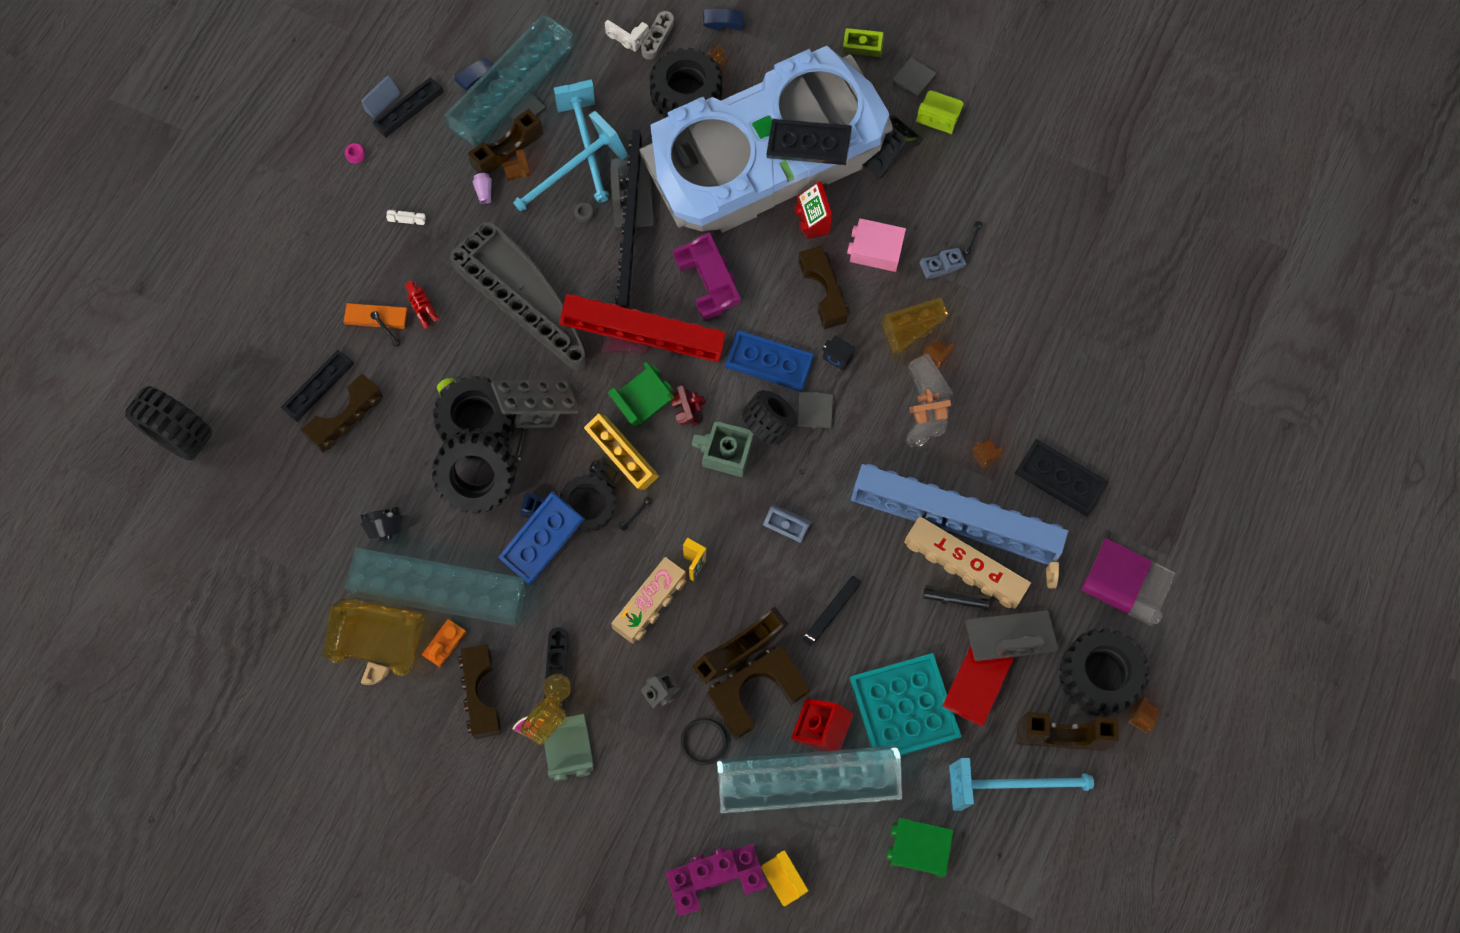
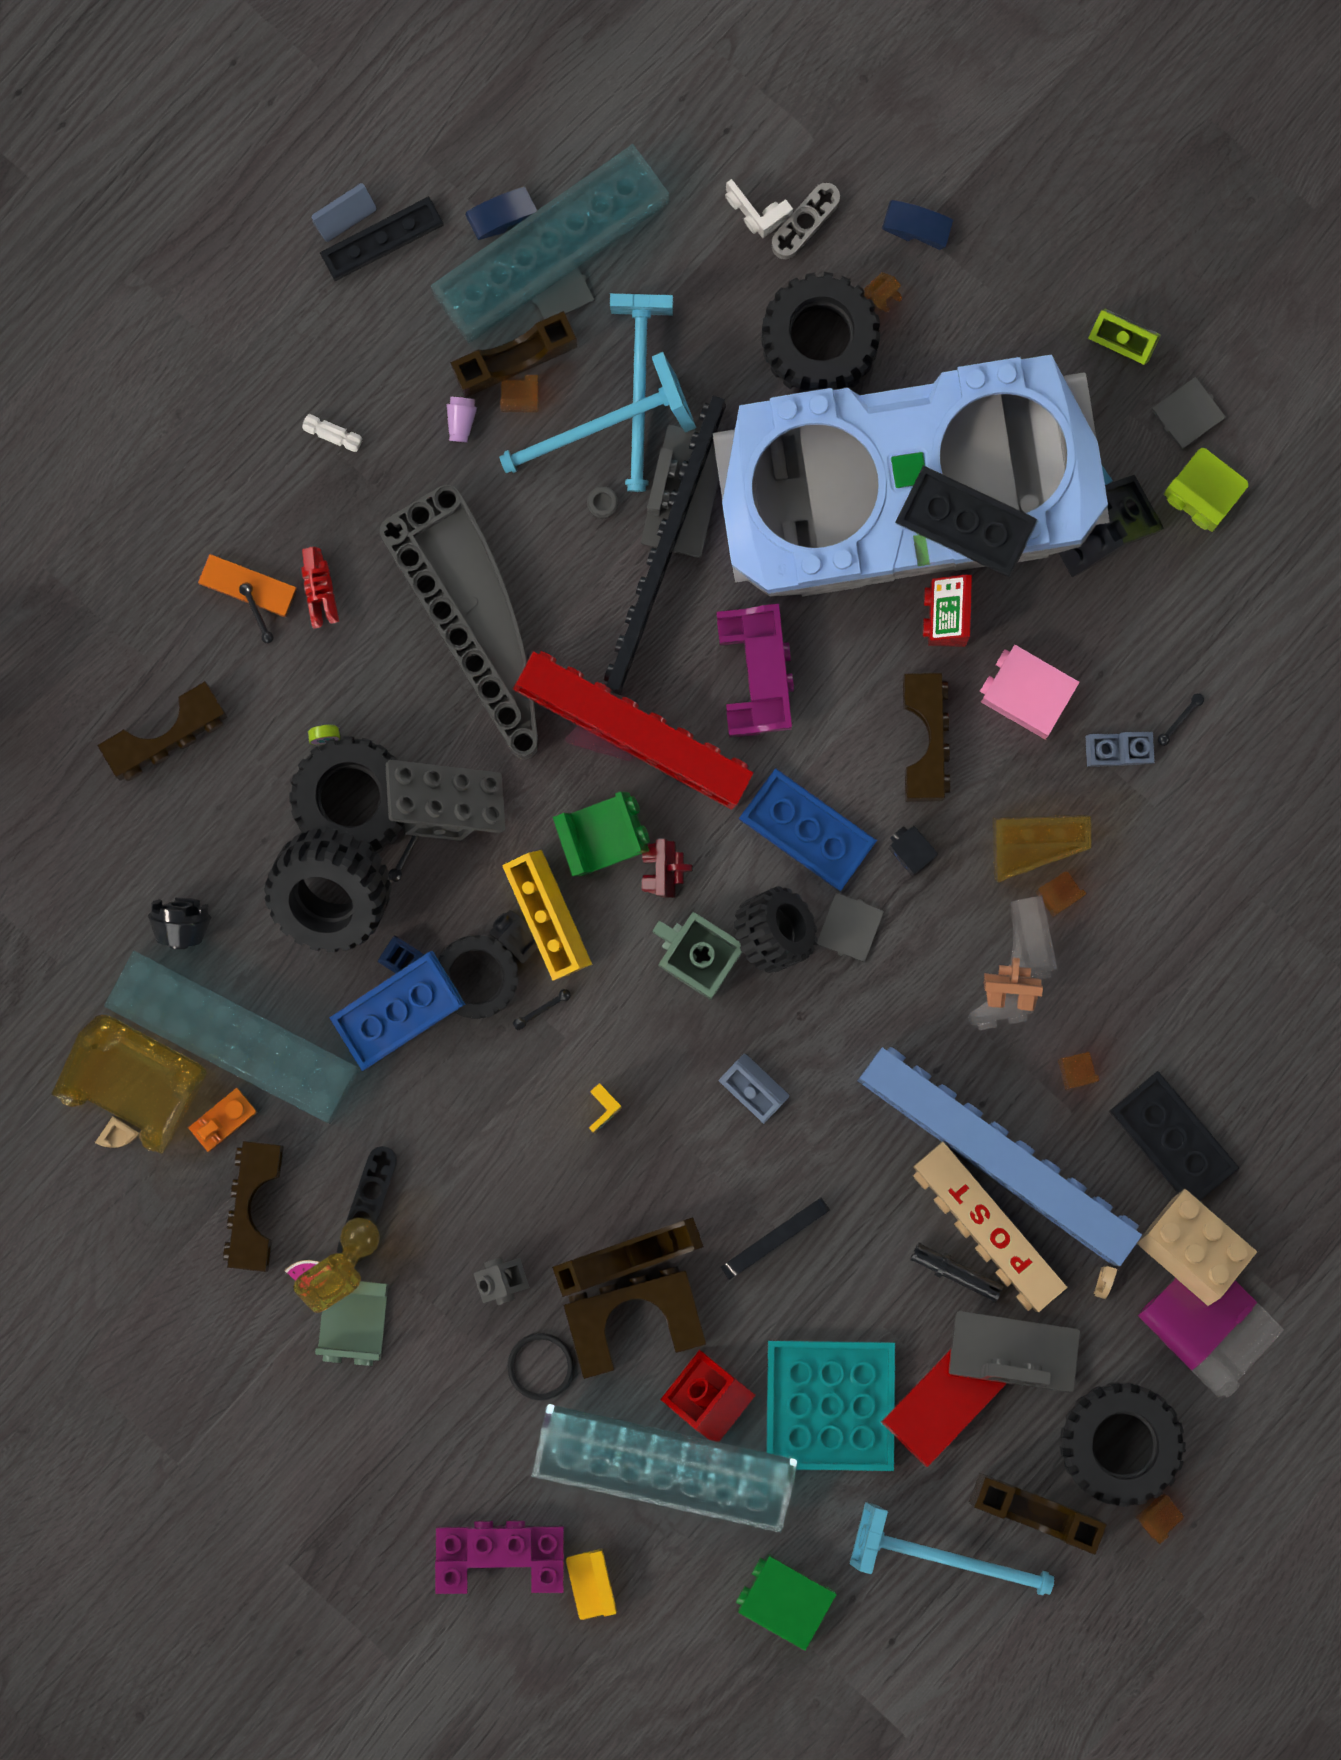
camera: 20 degrees right, 15 degrees up
black tile [280,349,354,422] -> none
dark pink tile [345,143,365,164] -> none
tan brick [611,557,686,644] -> none
none -> tan brick [1137,1189,1257,1306]

